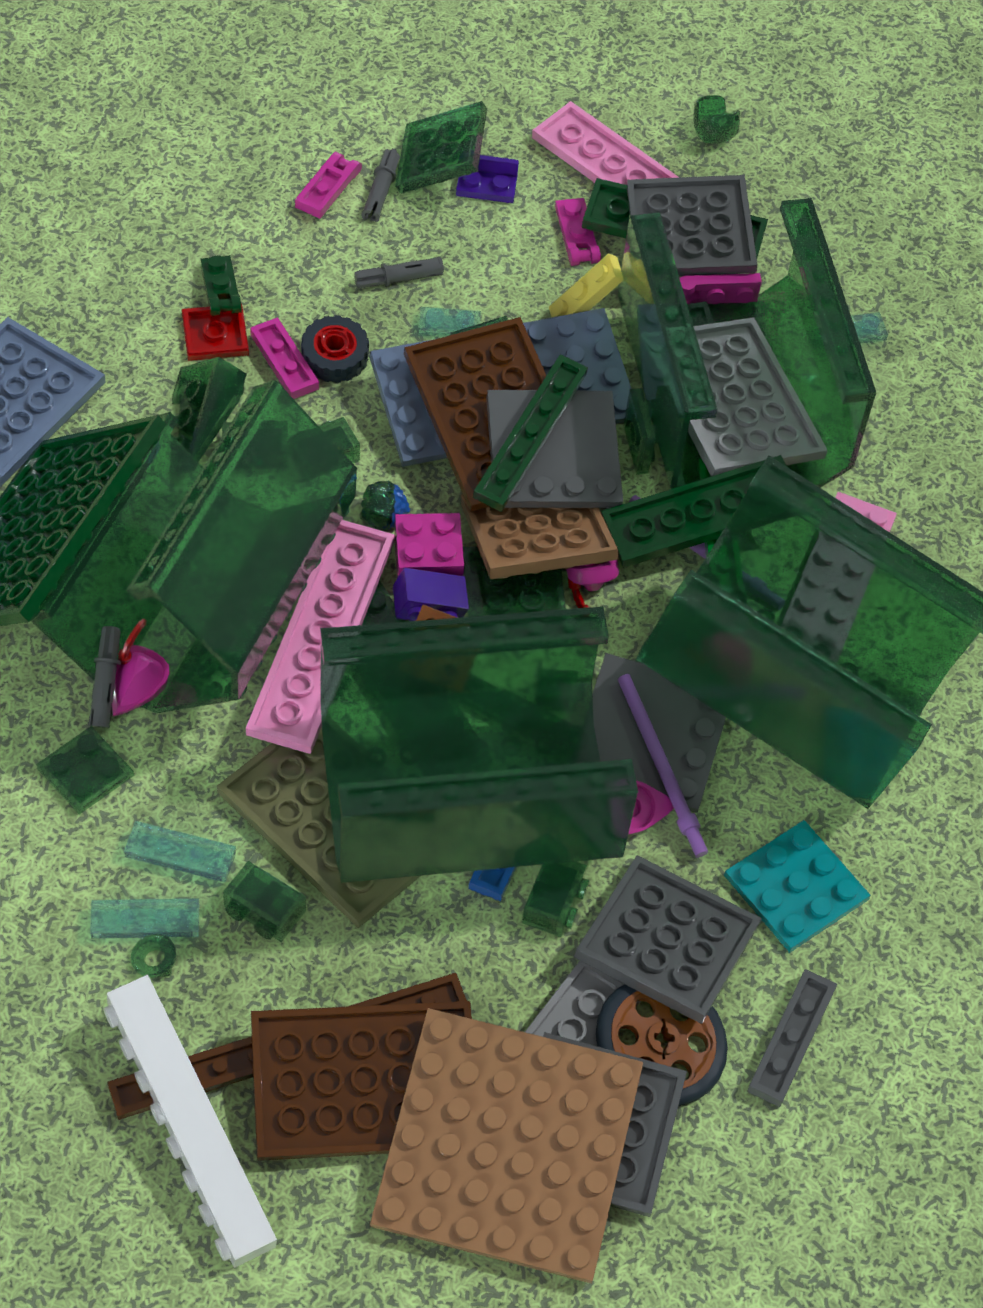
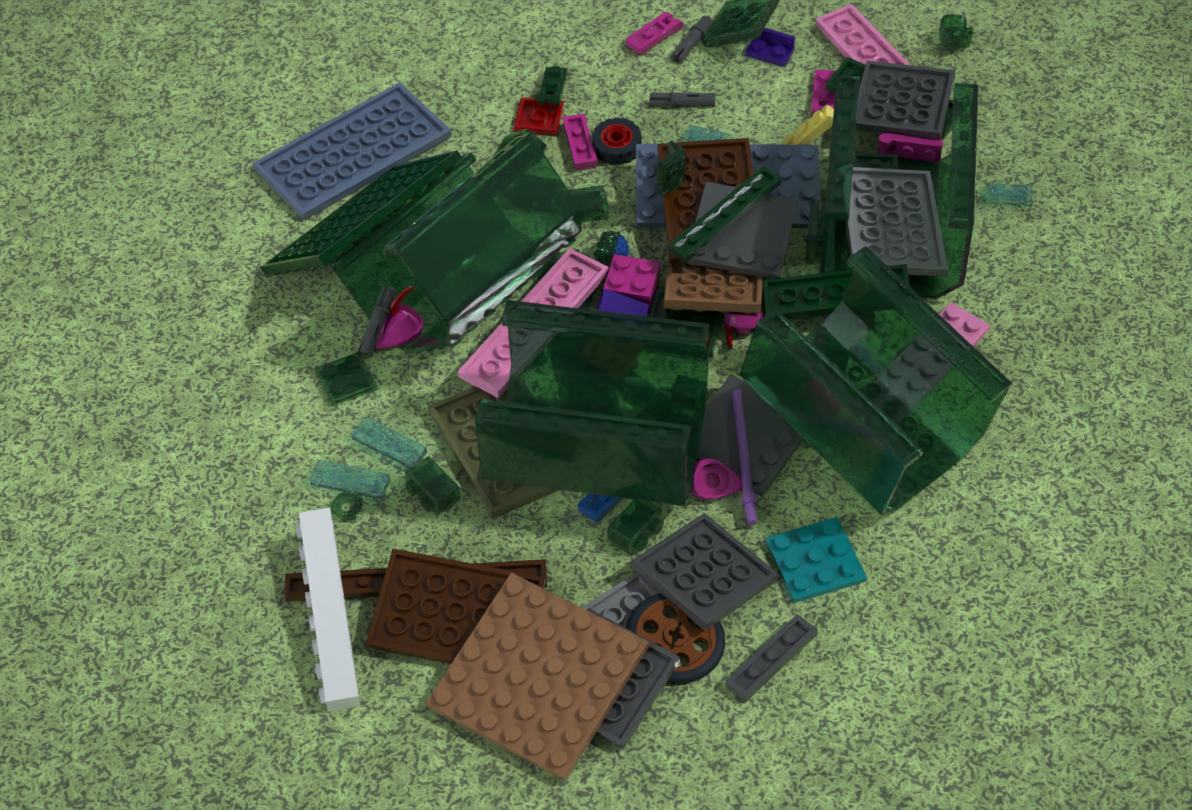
camera: 25 degrees right, 5 degrees down
none -> clear green bracket [657,140,686,196]

